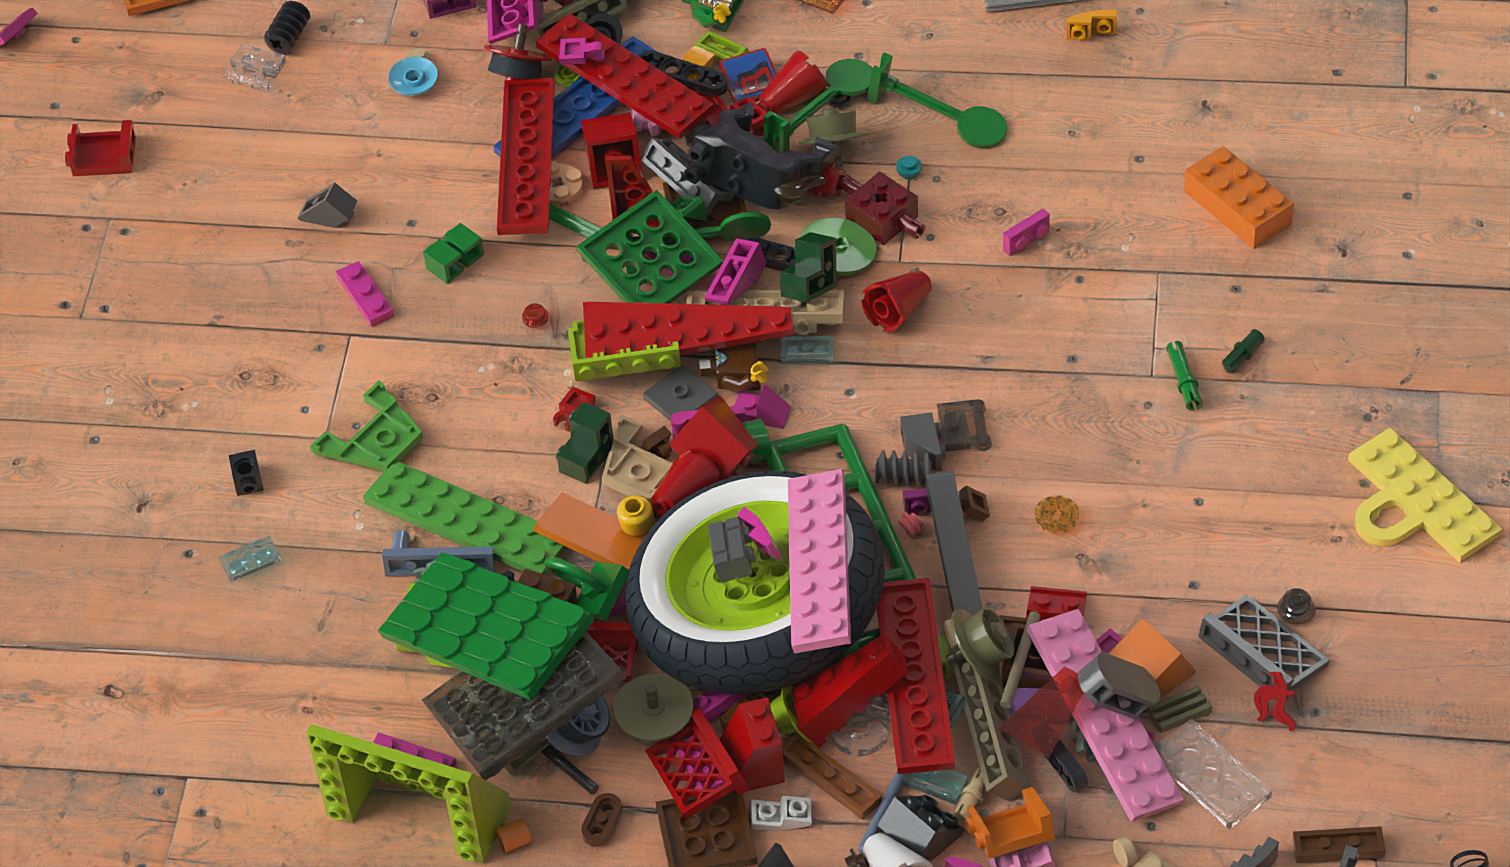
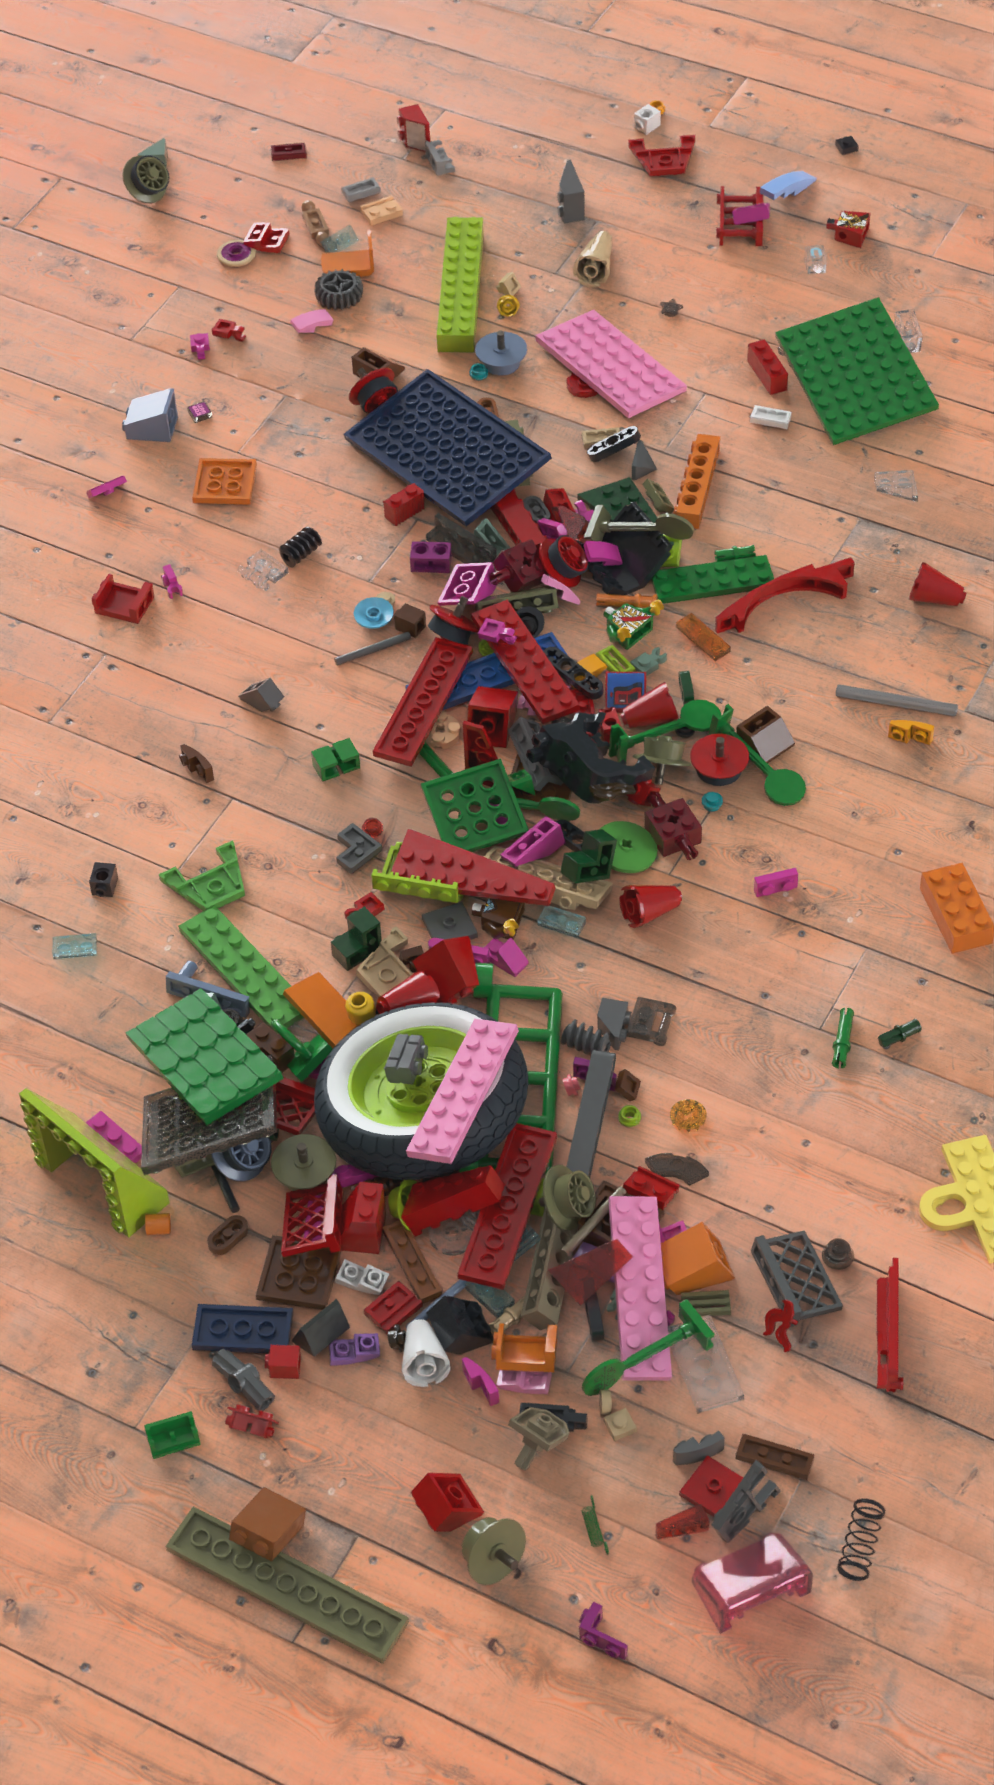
camera: 20 degrees right, 0 degrees up
dark pink plate [336,261,395,327] -> none
dark pink slope [737,507,782,561] -> none
dark grey brick [1078,652,1160,720] -> none
none -> dark pink plate [161,564,183,599]
none -> reddish brown slope [179,744,214,783]
none -> dark grey bar [334,632,411,665]
none -> dark grey plate [336,823,382,874]
none -> red plate [364,1281,423,1336]
none -> reddish brown brick [394,603,426,638]
none -> green piece [582,1299,715,1396]
none -> lime plate [618,1105,641,1127]
none -> sand green plate [630,647,667,676]
none -> clear smoke tile [645,1153,709,1186]
none -> dark green beam [678,670,694,705]
none -> red piece [690,734,749,786]
none -> slope [736,706,795,763]
none -> red piece [876,1258,904,1392]

